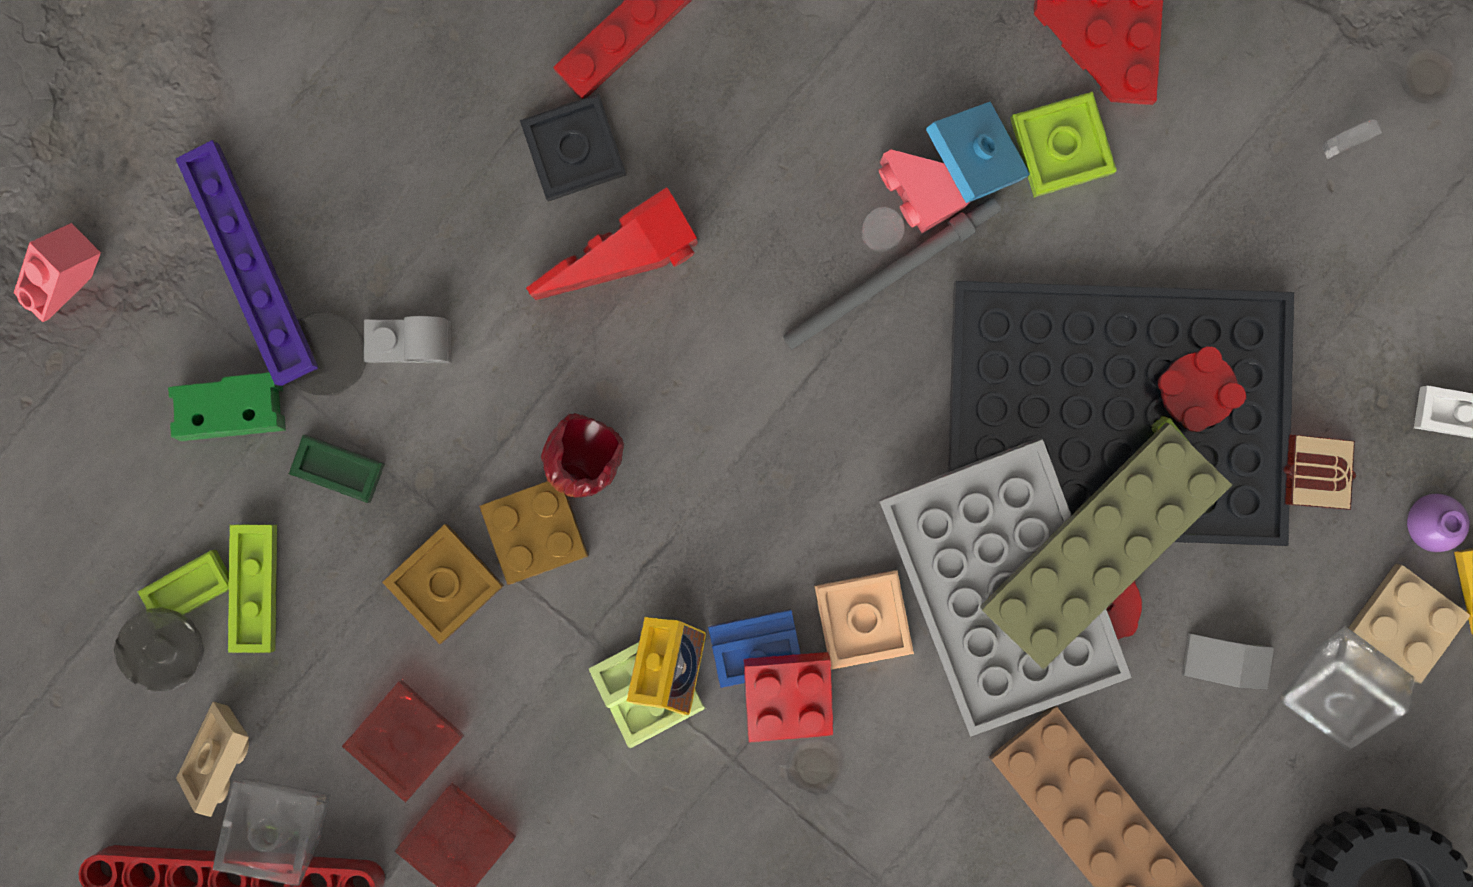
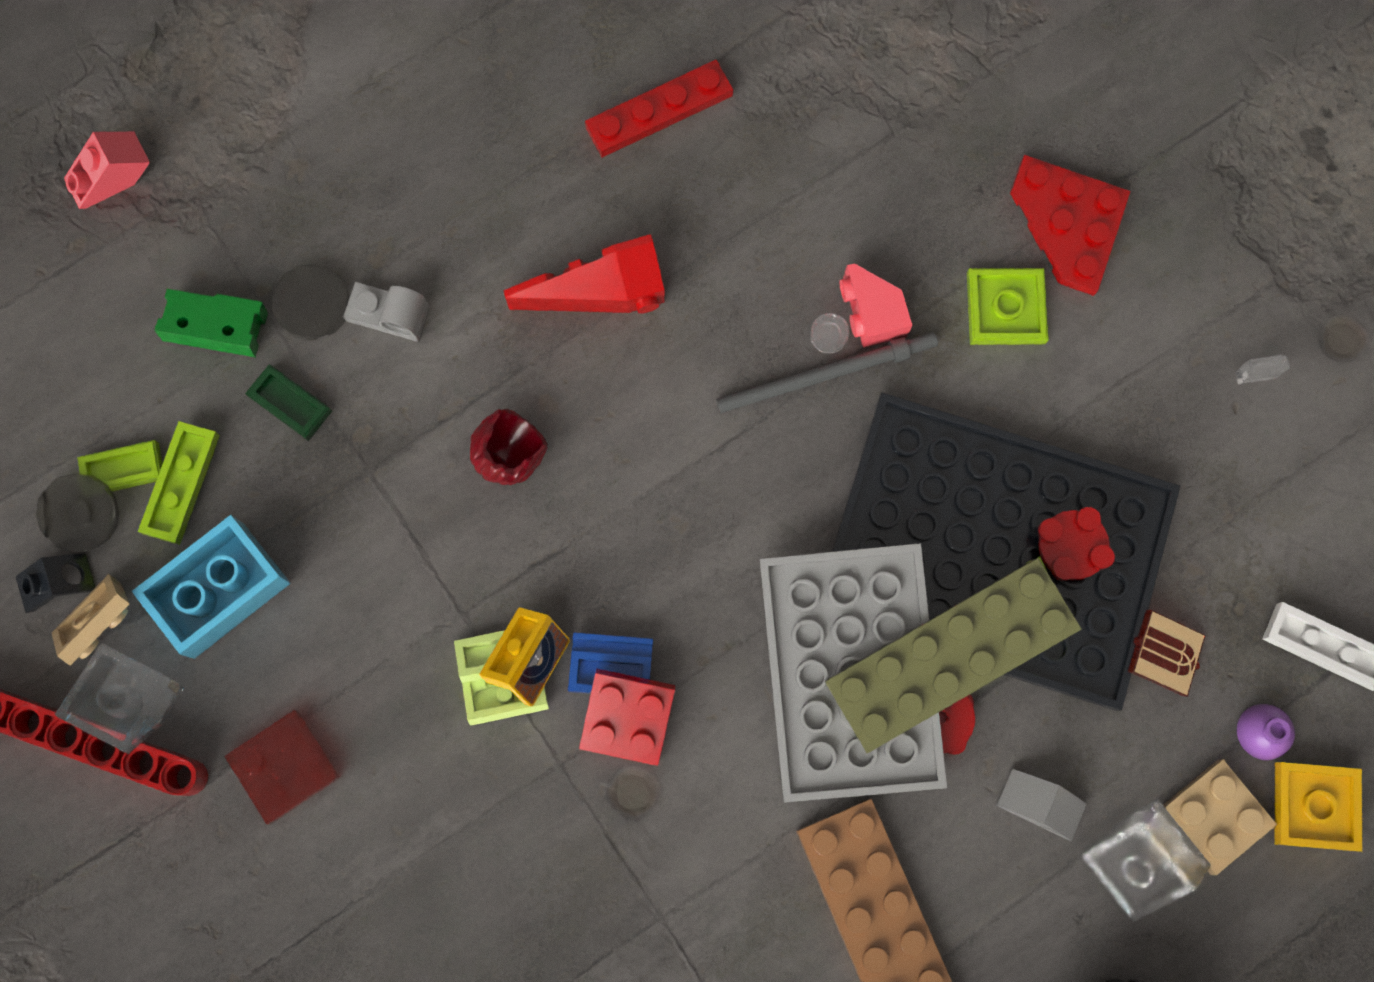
camera: 10 degrees right, 10 degrees down
dark purple plate [175,140,319,386] -> none
clear red plate [342,680,465,803] -> none
pearl gold plate [382,524,505,644] -> none
pearl gold plate [479,481,589,585] -> none
black tile [520,94,626,202] -> none
light nougat tile [814,570,914,670] -> none
dark azure plate [926,102,1030,203] -> none
none -> black bracket [16,553,95,613]
none -> medium azure brick [132,515,291,659]

